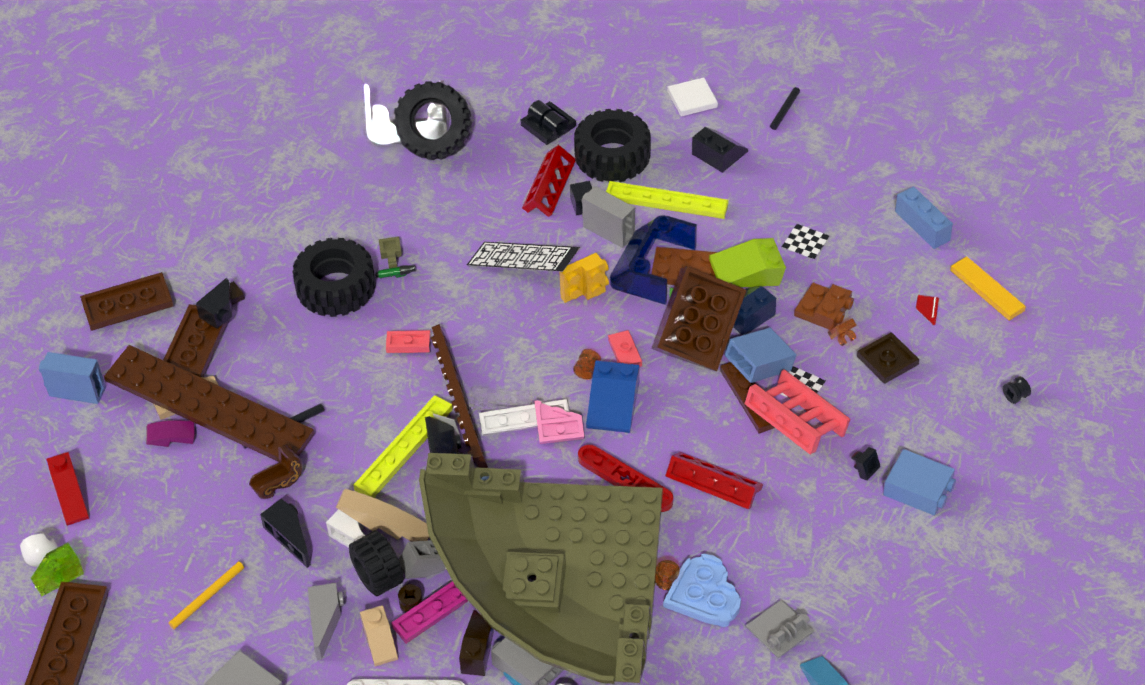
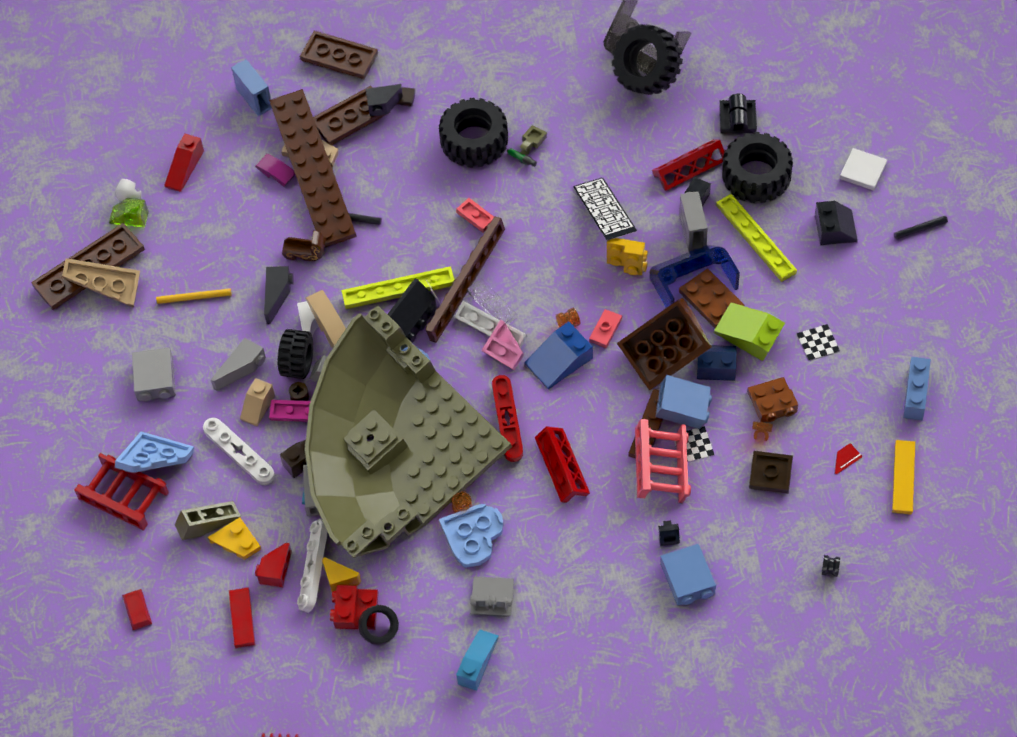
camera: 45 degrees right, 10 degrees up
none -> tan wing [62,258,140,308]

